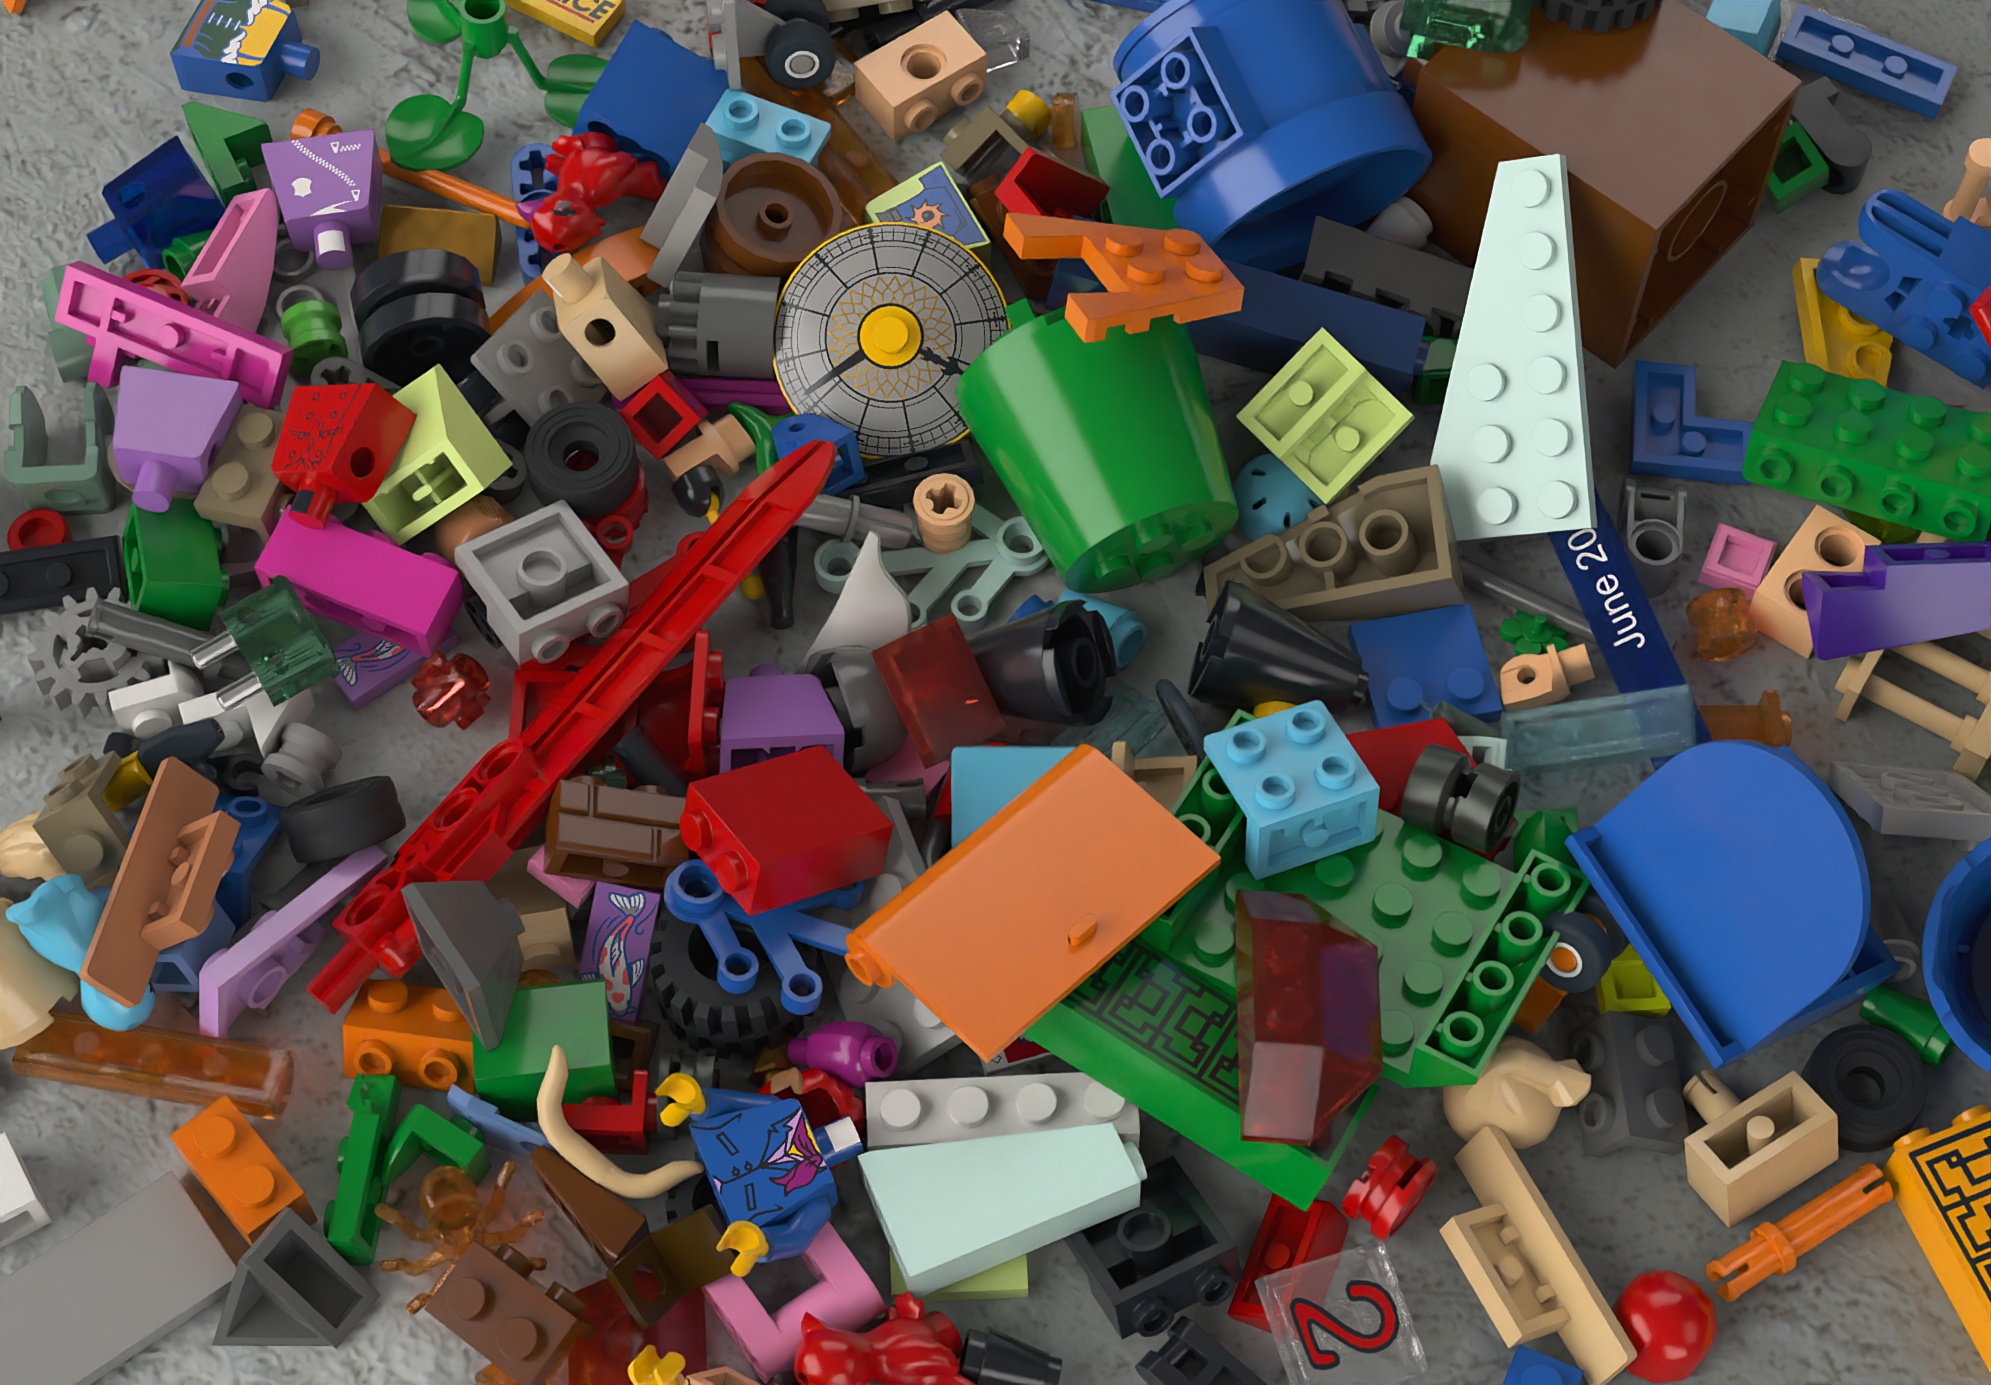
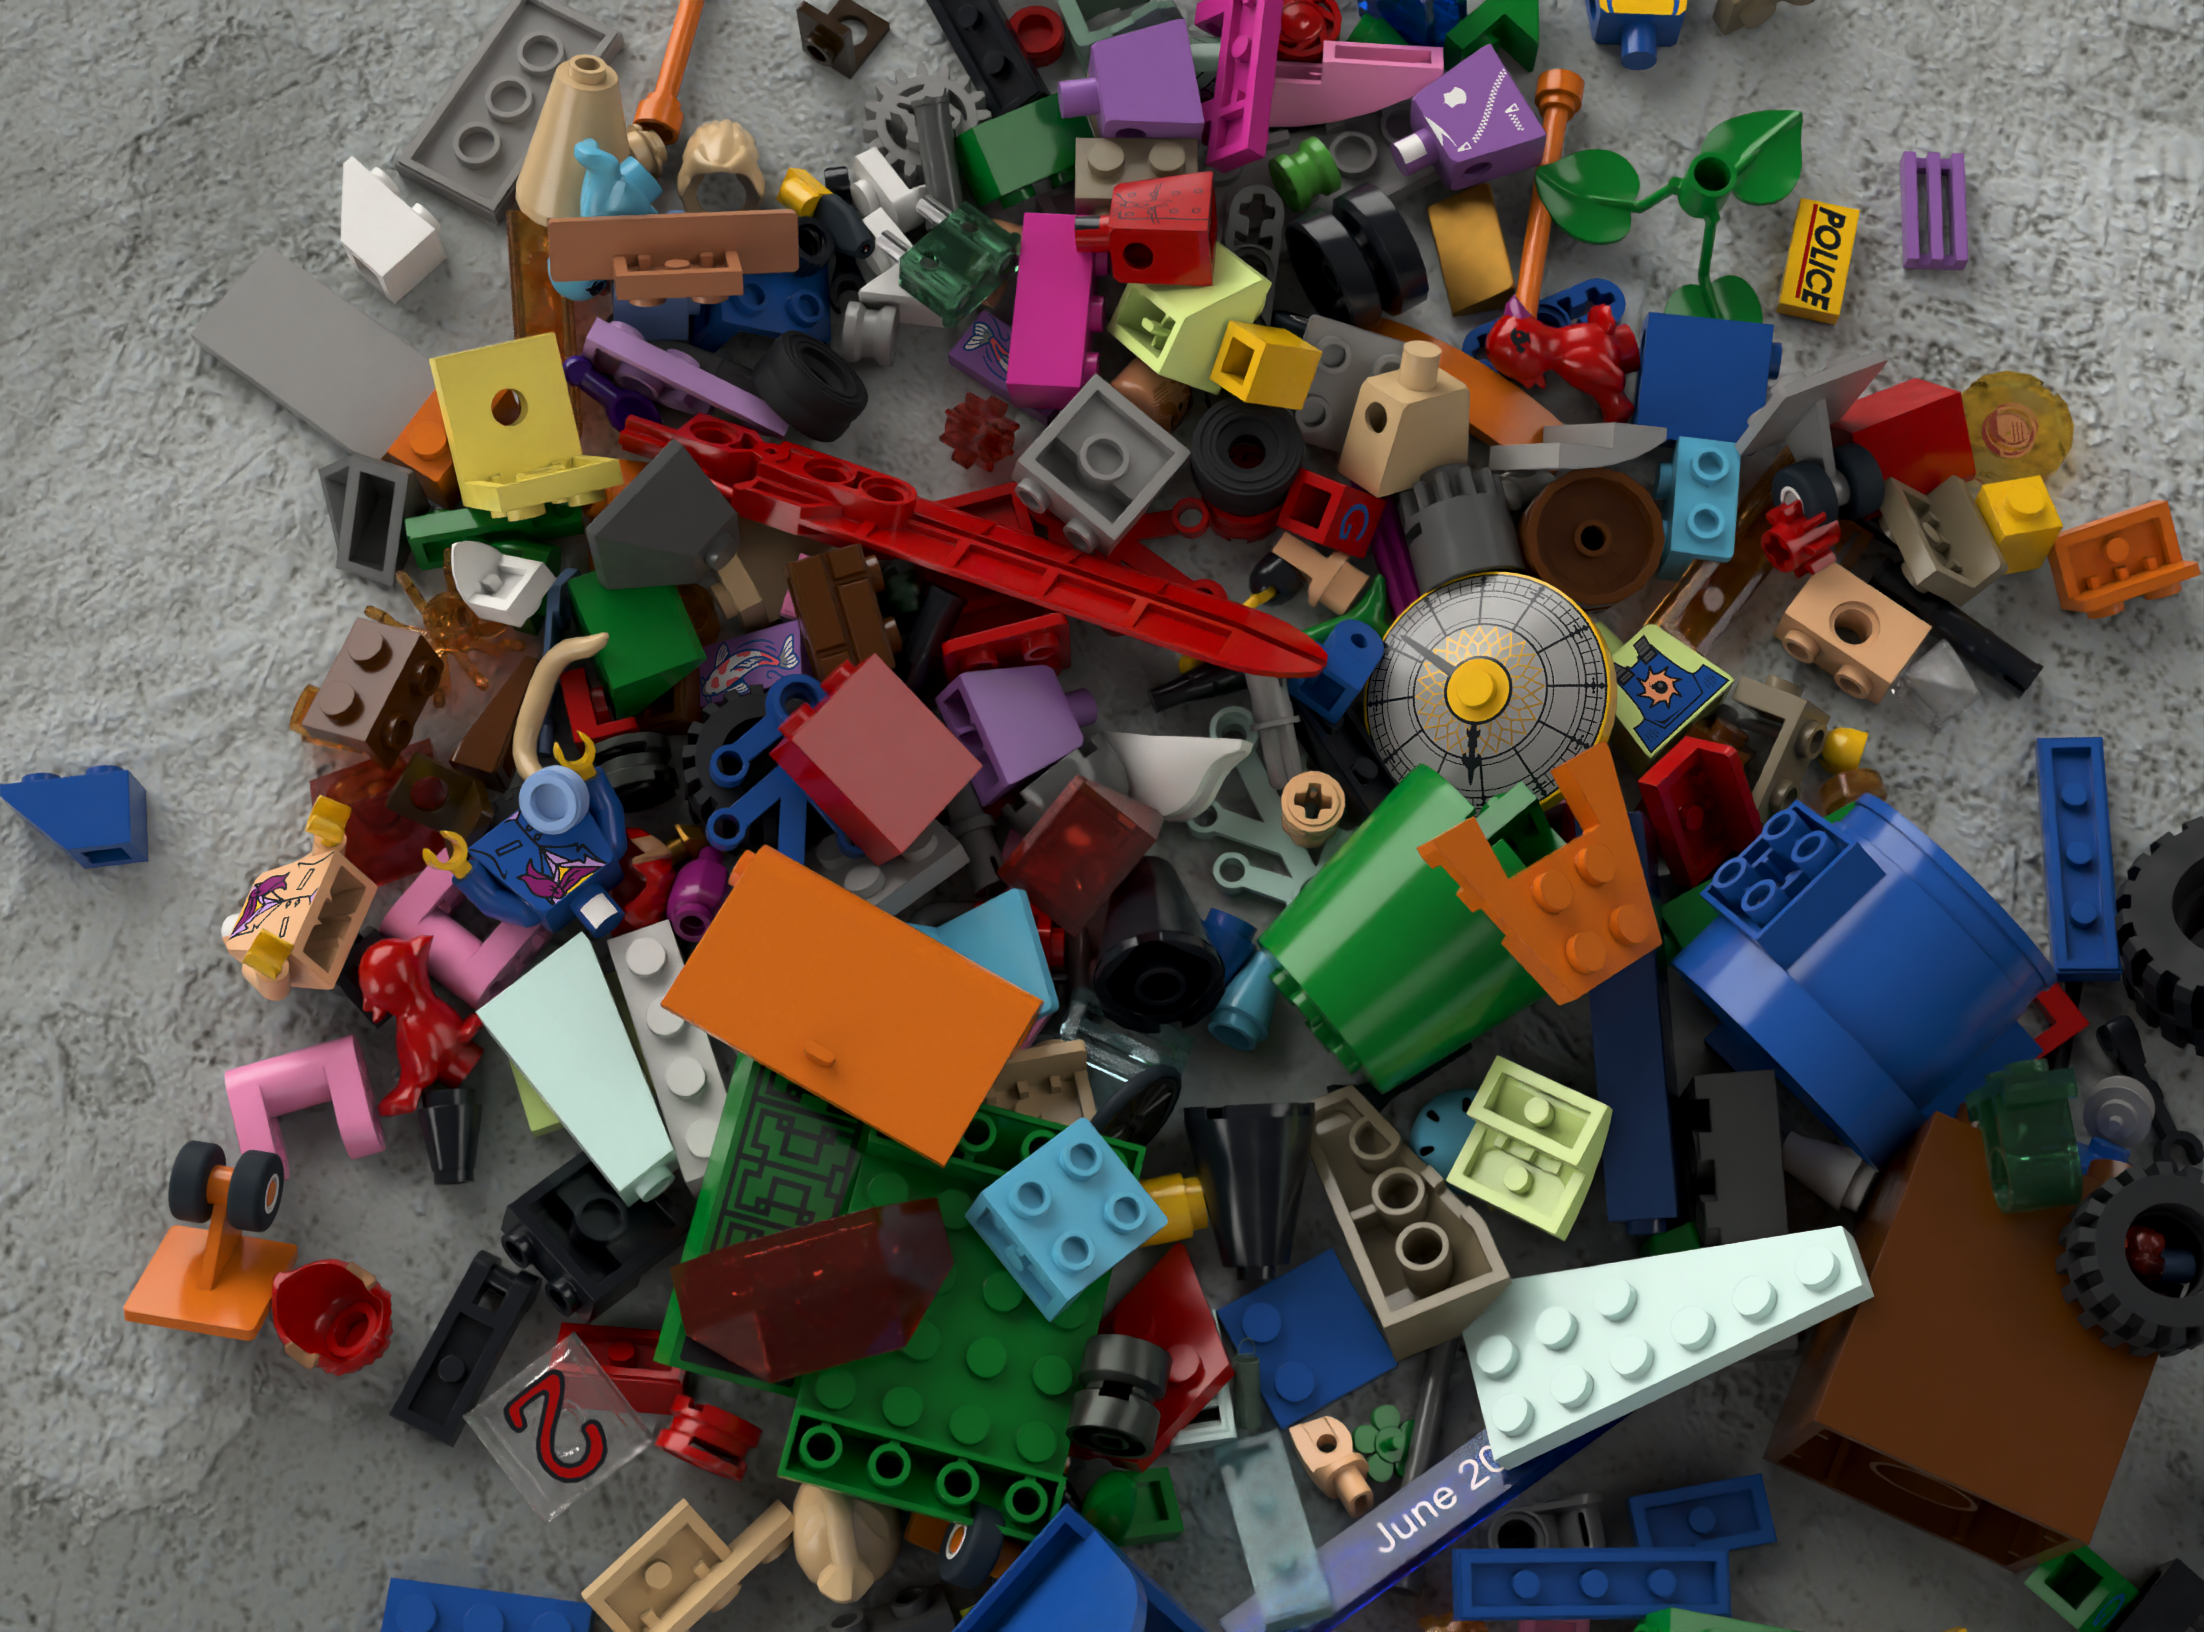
camera: 75 degrees right, 10 degrees up
dark tan bracket [32,750,131,885] -> none
none -> light yellow bracket [429,332,624,521]
none -> white plate [451,541,557,627]
none -> light blue tile [519,765,590,835]
none -> dark purple piece [562,355,663,433]
none -> yellow brick [1209,320,1322,410]
none -> blue tile [1451,1546,1732,1621]
none -> red gear [1761,499,1841,578]

